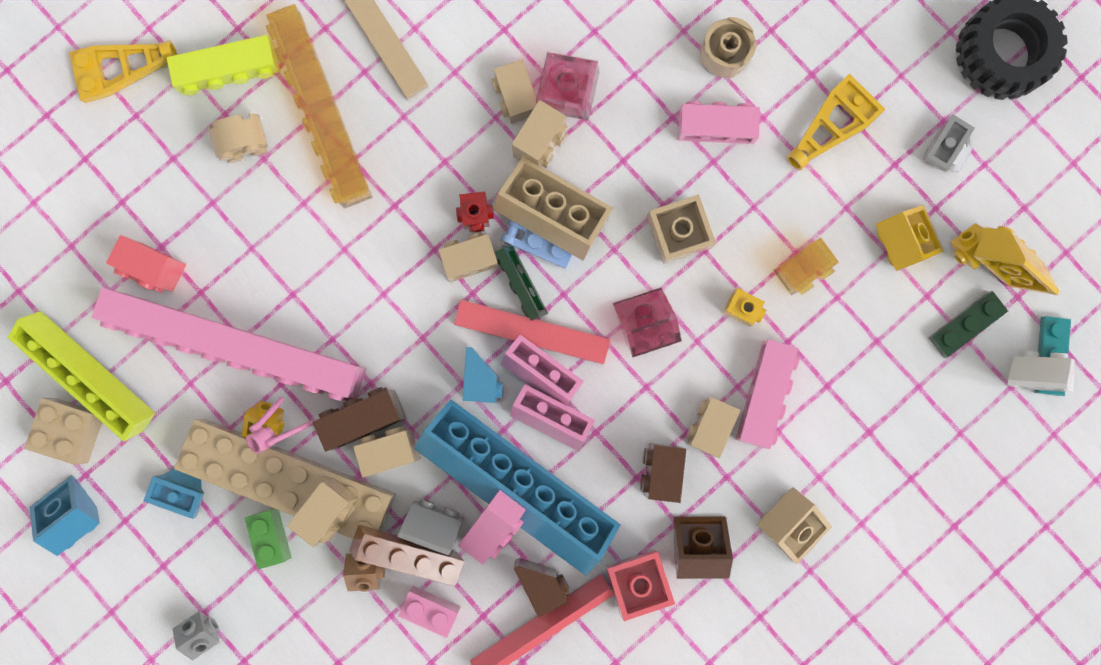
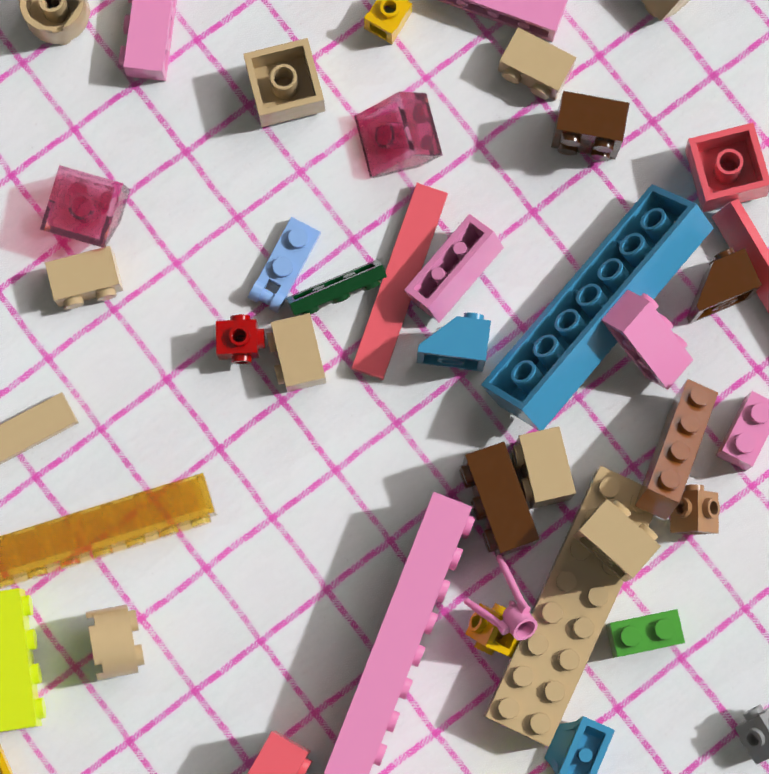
camera: 85 degrees left, 5 degrees down
light grey slope [397,499,464,555] -> none
tan brick [493,157,613,261] -> none
bright pink brick [510,384,595,452] -> none
tan brick [512,100,568,168] -> none
reddish brown slope [674,516,733,579] -> none

